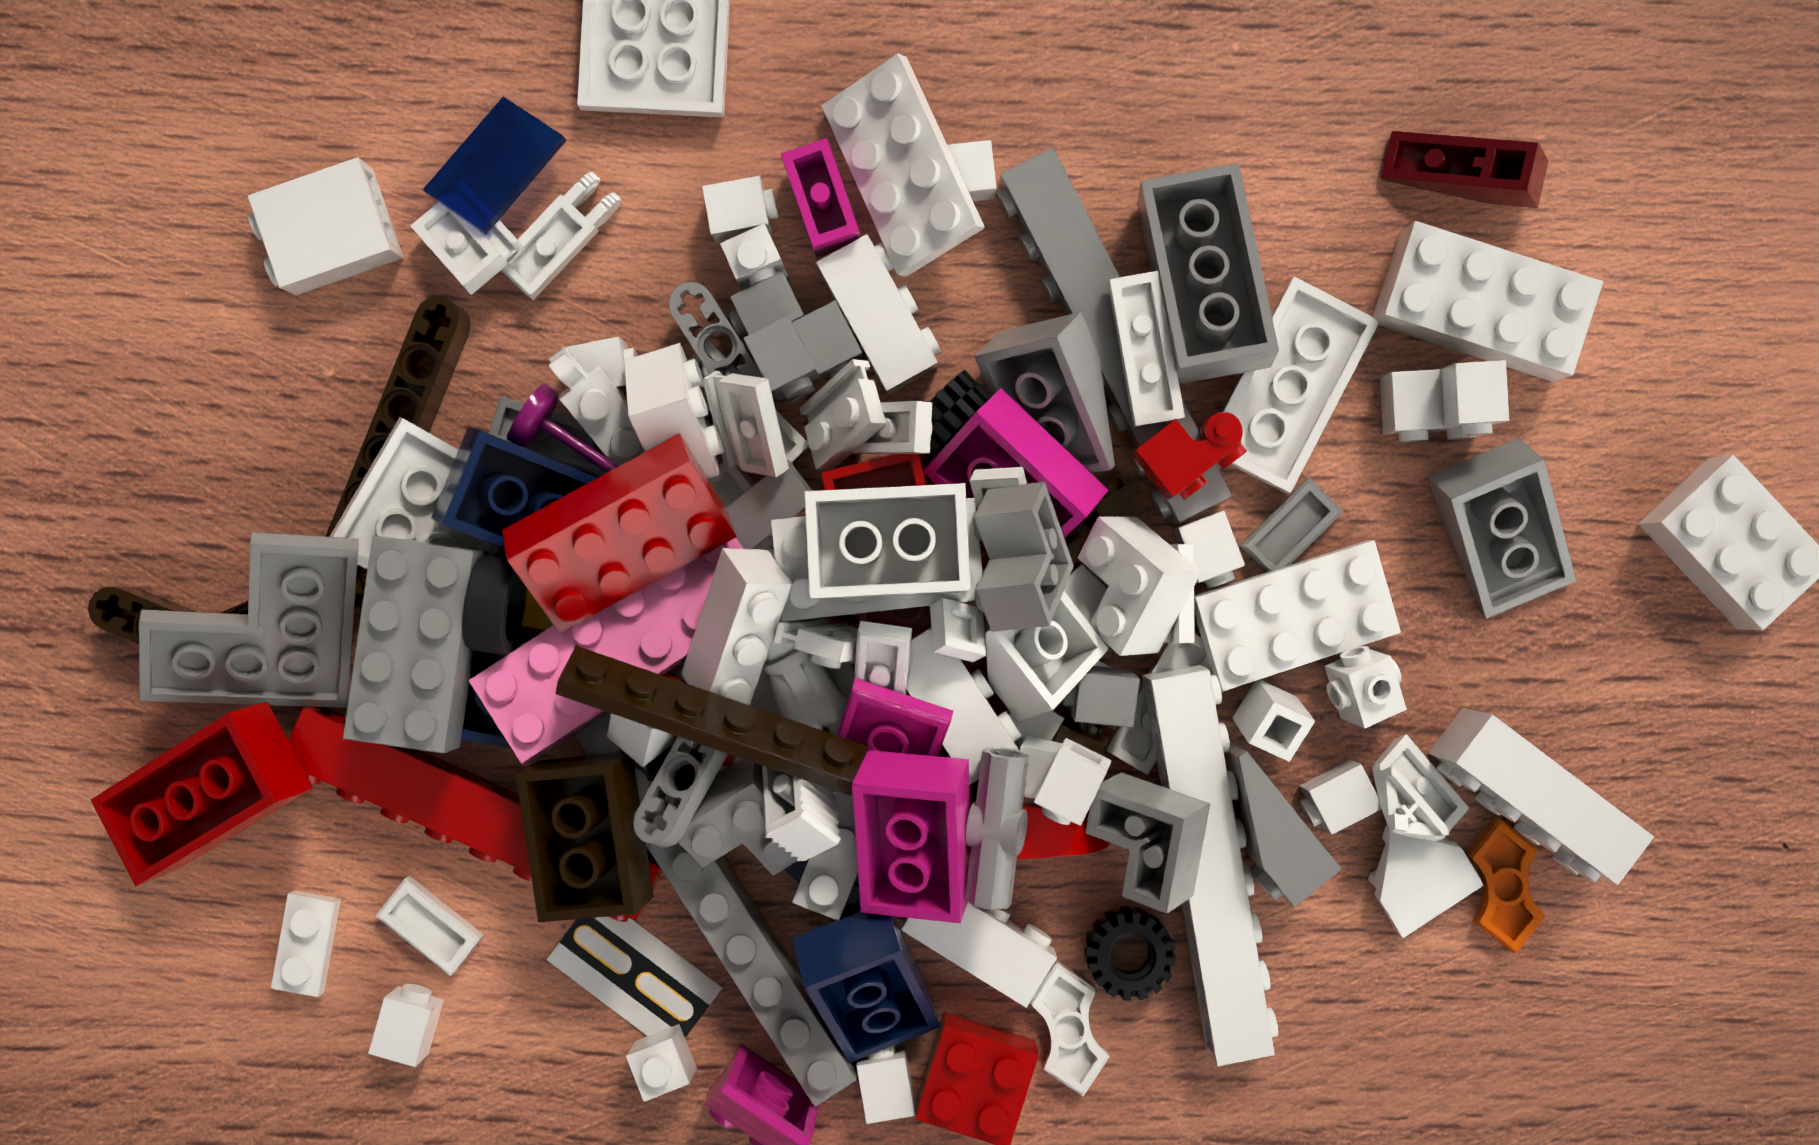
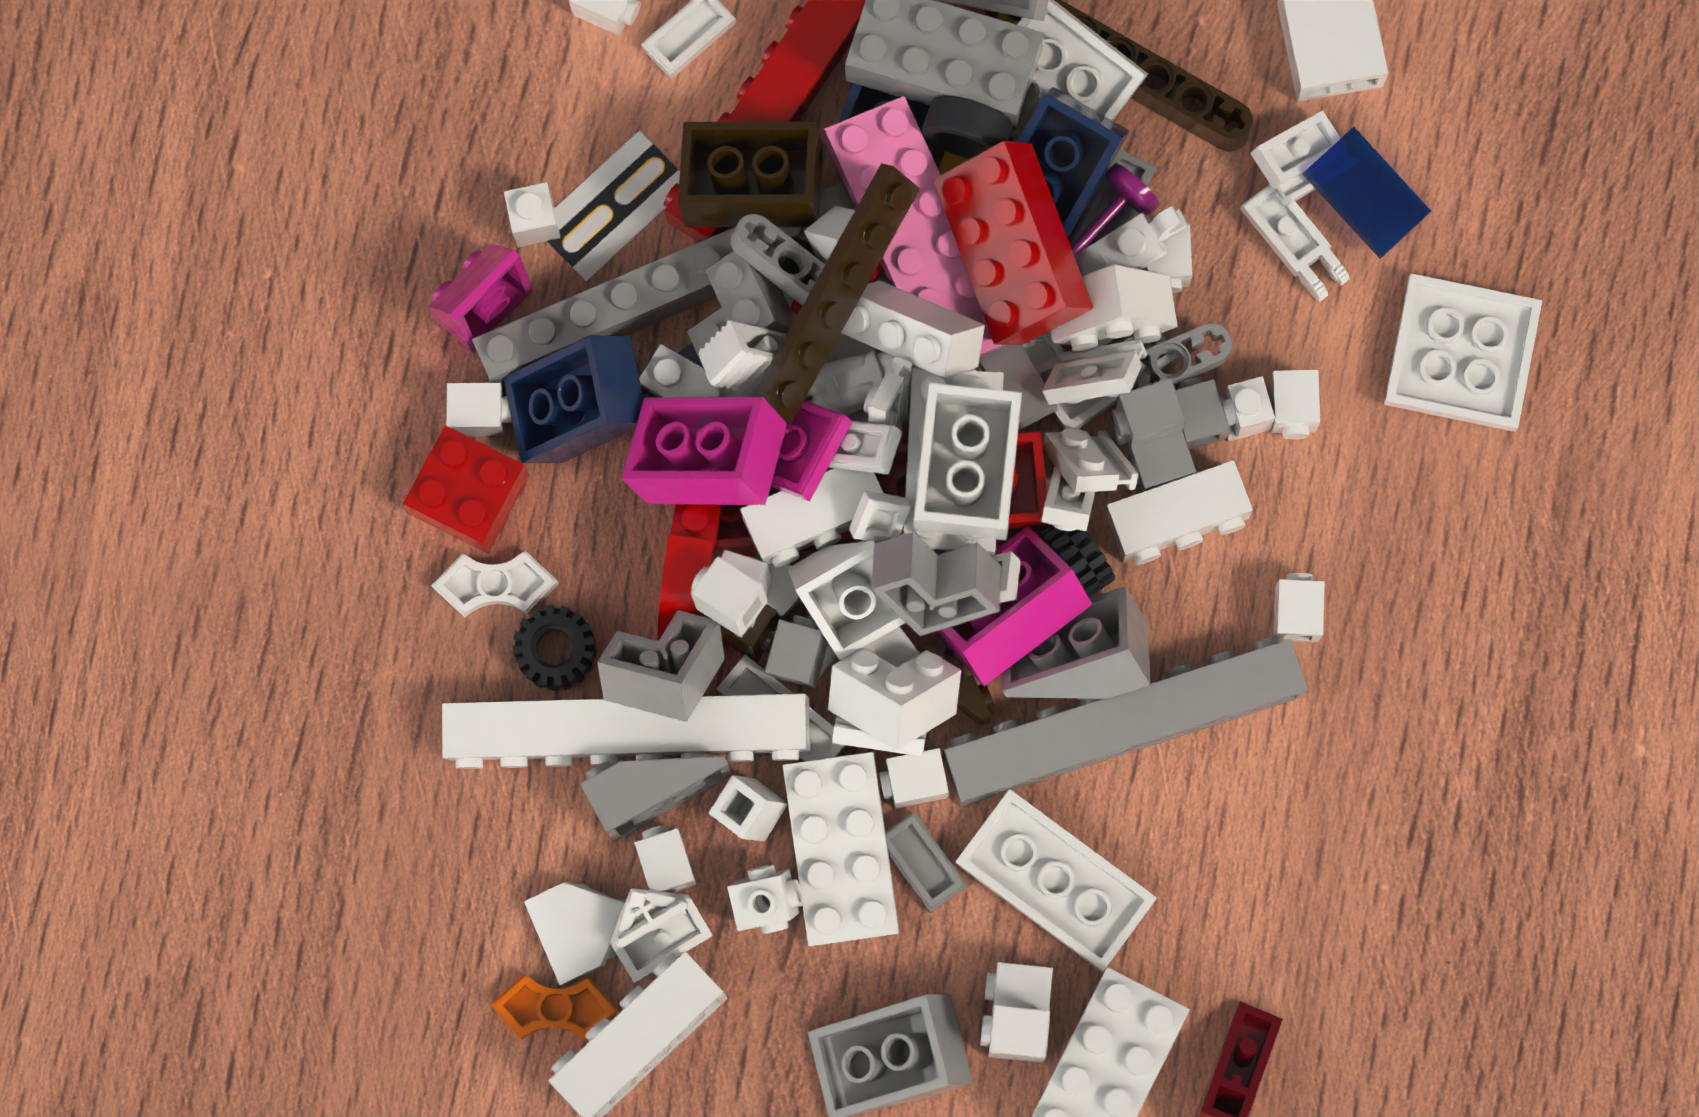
camera: 100 degrees right, 10 degrees down
dark pink brick [781,138,861,258] -> none
white plate [821,53,985,277] -> none
white brick [901,902,1057,1008] -> none
light grey piece [965,747,1029,910] -> none
white plate [1108,271,1185,428] -> none
red brick [1130,412,1247,500] -> none
light grey brick [1137,163,1279,384] -> none

